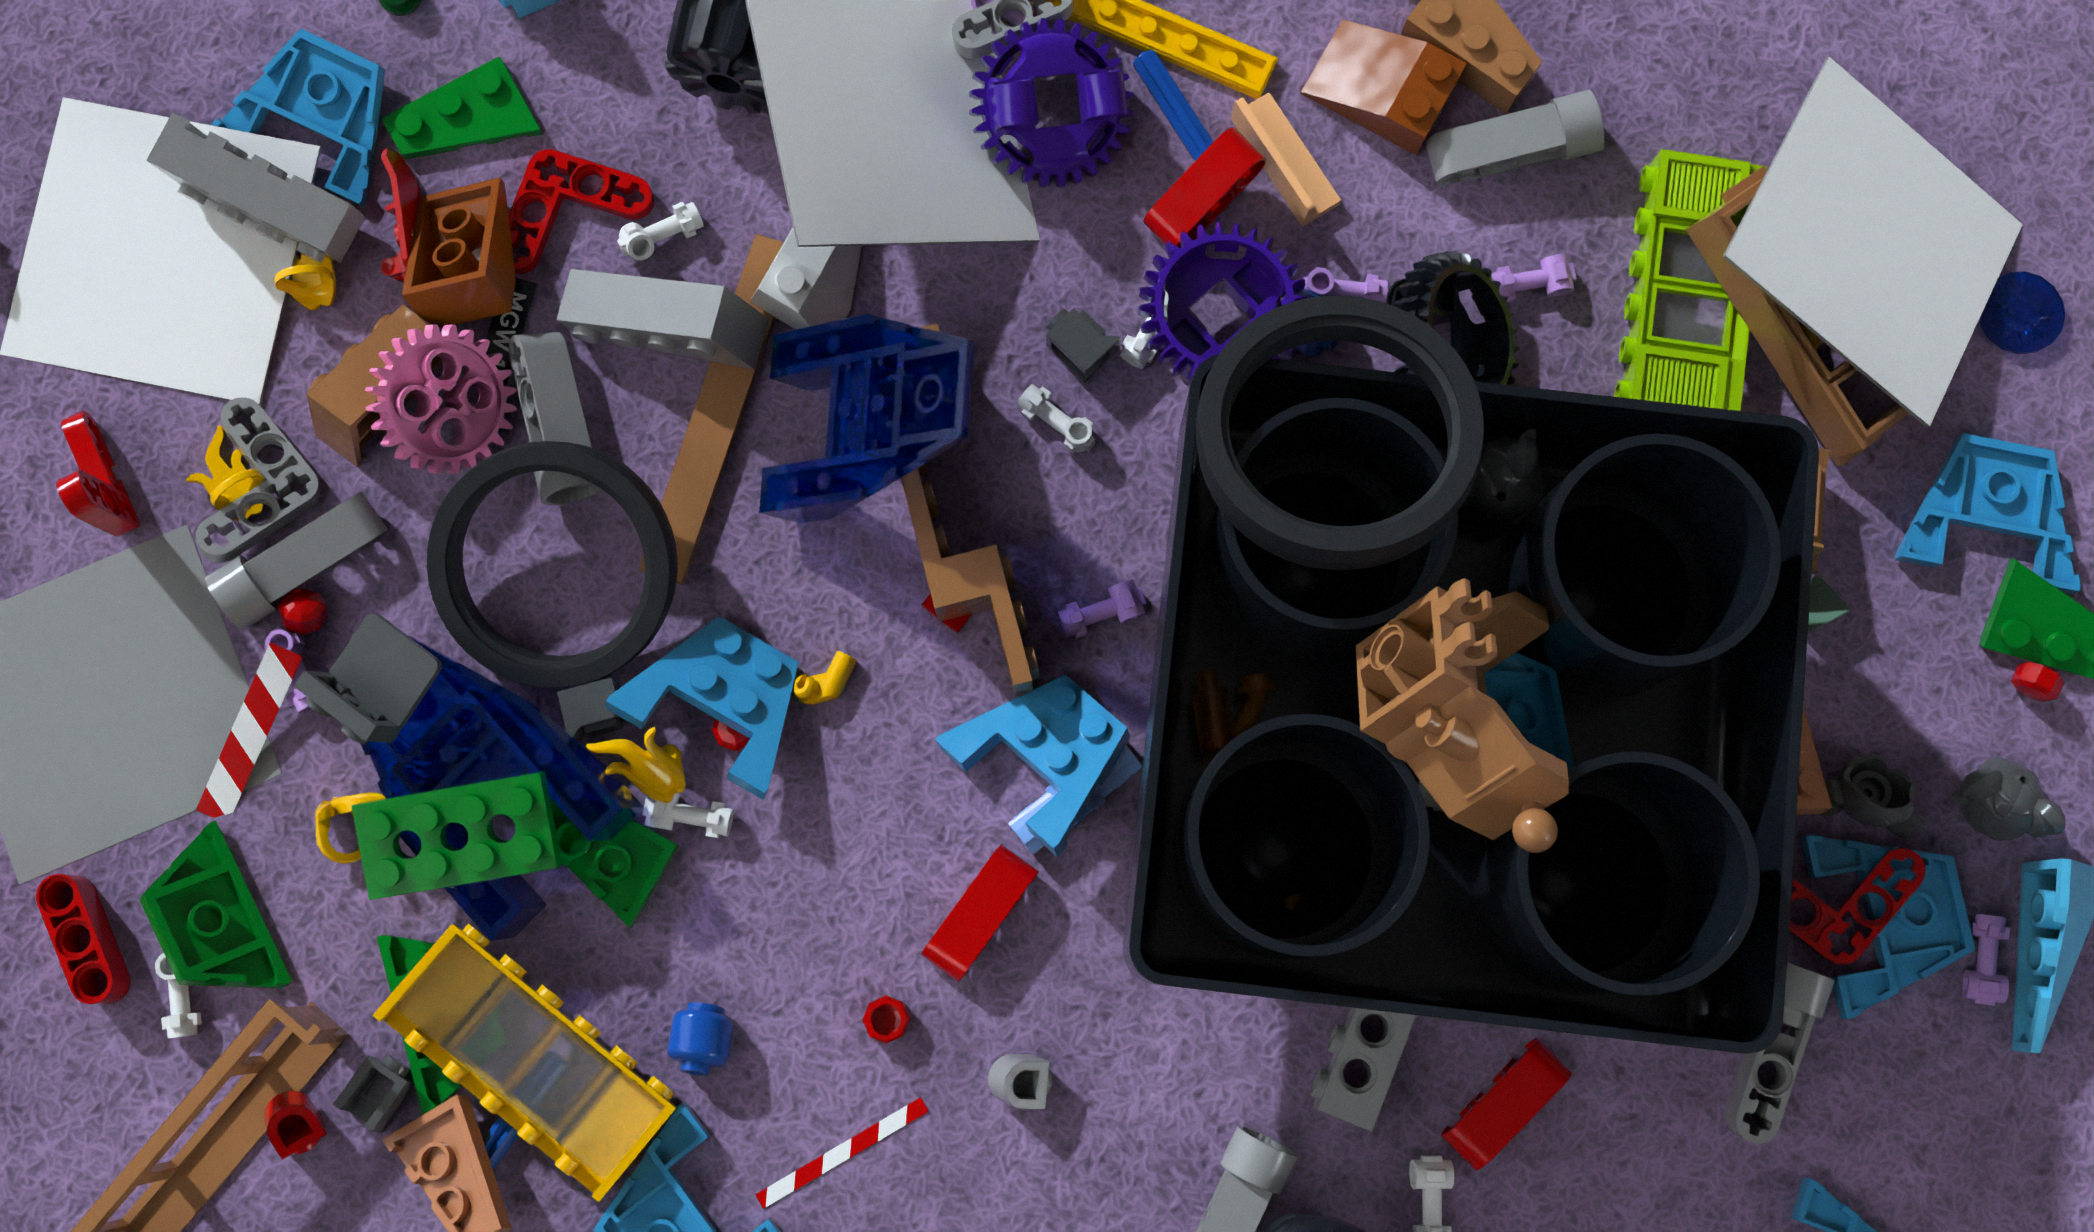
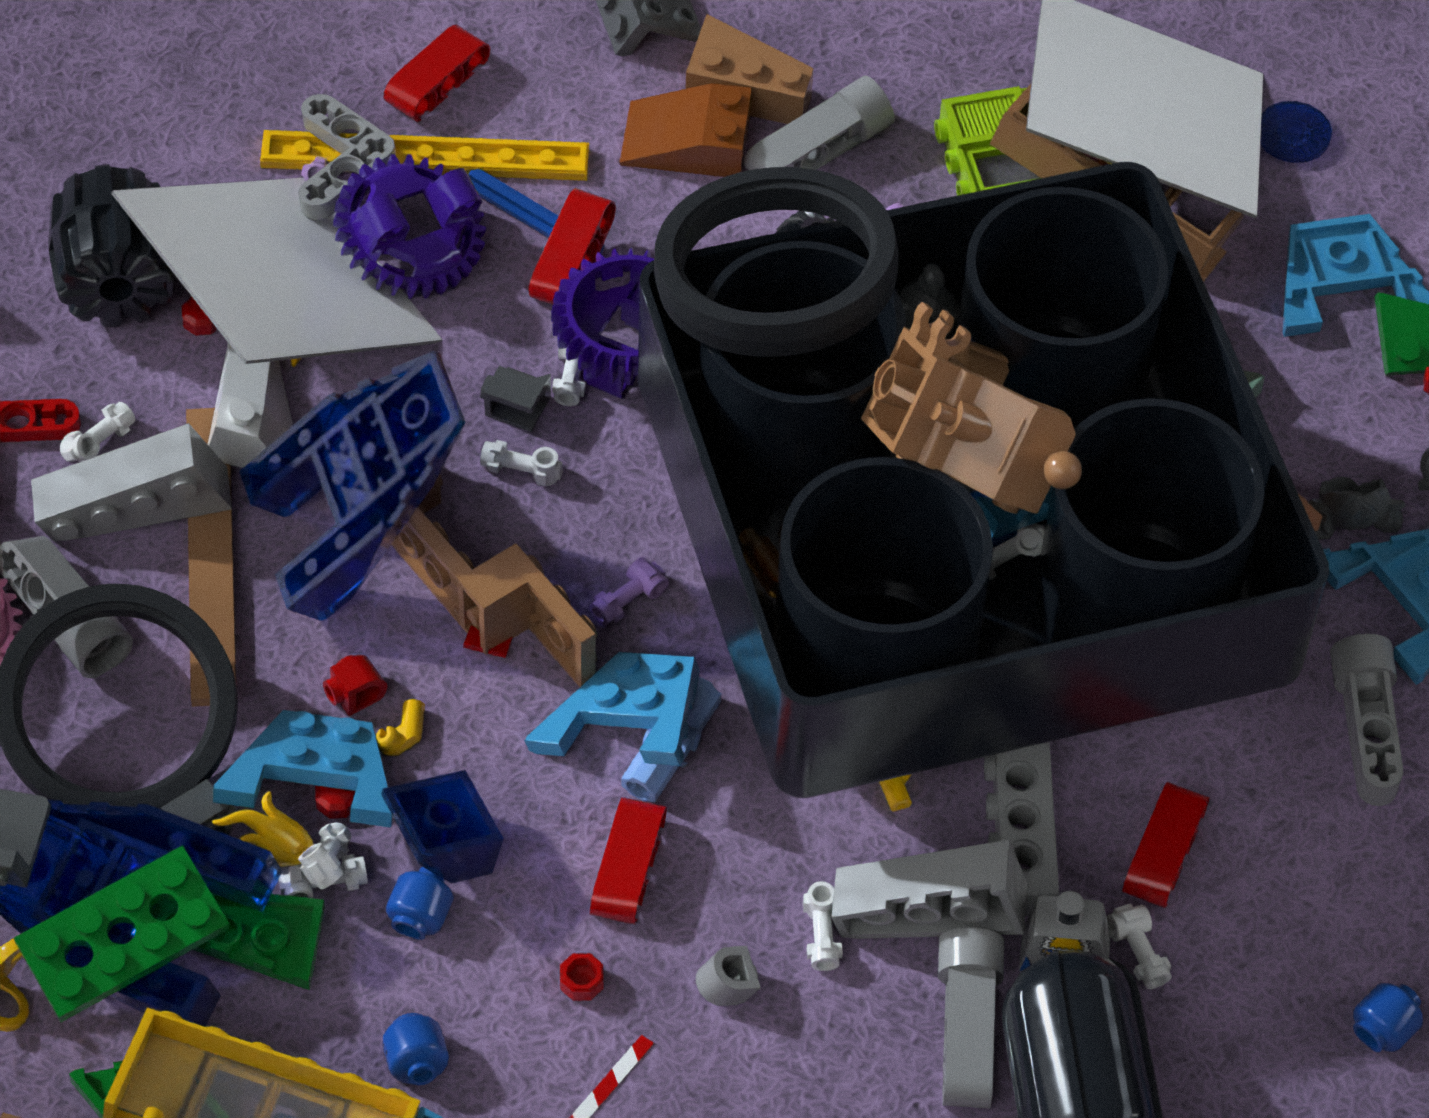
camera: 25 degrees left, 25 degrees down
light nougat panel [1231,92,1341,227] -> none
red beam [1789,848,1926,965] -> none
none -> white bar [298,822,352,889]
none -> red plate [323,655,388,716]
none -> clear blue slope [381,770,504,884]
none -> blue head [386,867,454,940]
none -> white bar [803,881,843,971]
none -> light grey wedge [831,840,1028,939]
none -> light grey torso [1019,891,1111,971]

